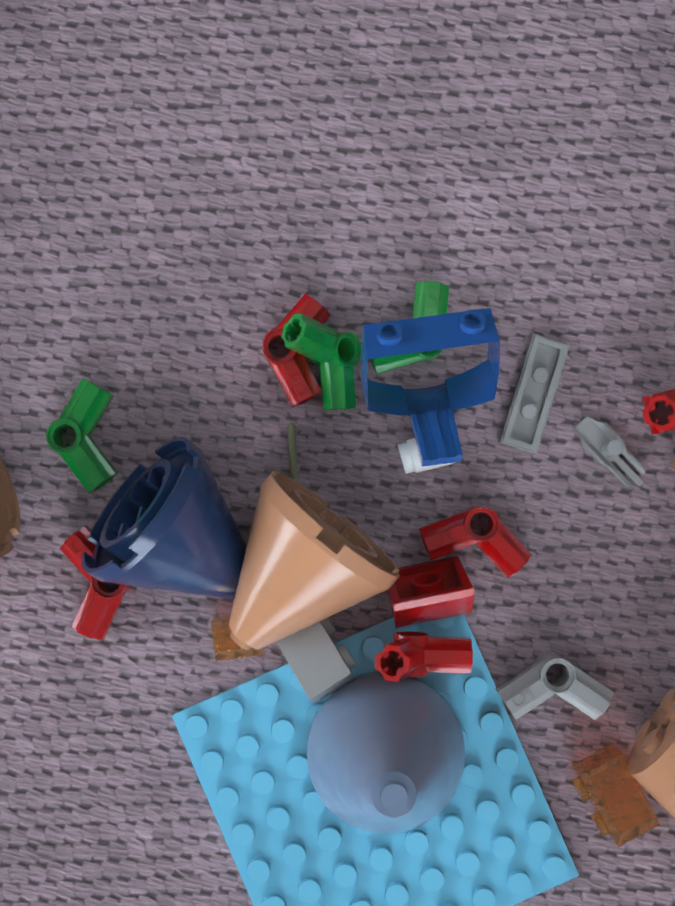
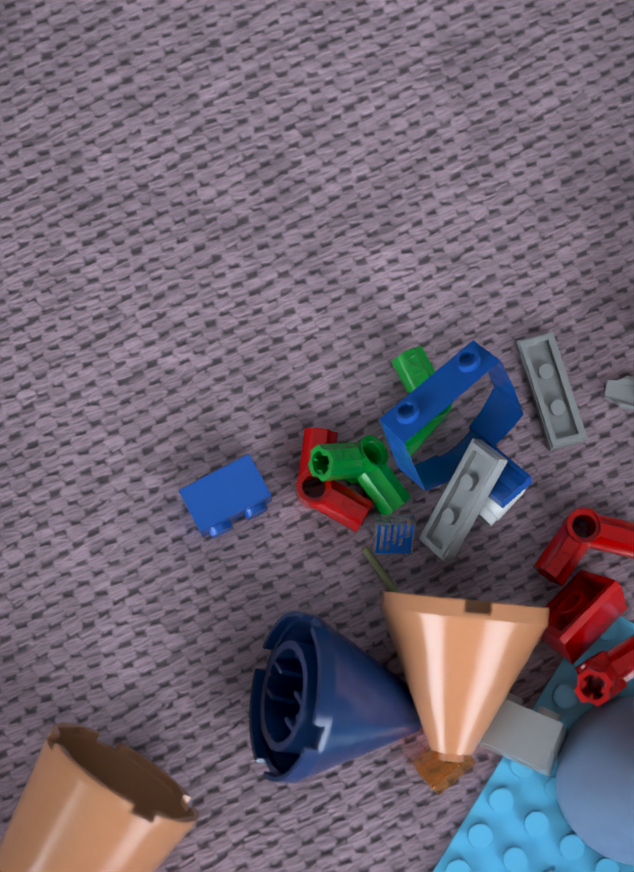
camera: 30 degrees left, 10 degrees down
green piece [46,378,118,493] -> none
red piece [59,525,131,641] -> none
none -> blue brick [178,454,272,538]
none -> tile [372,515,416,555]
none -> light grey tile [419,438,508,562]

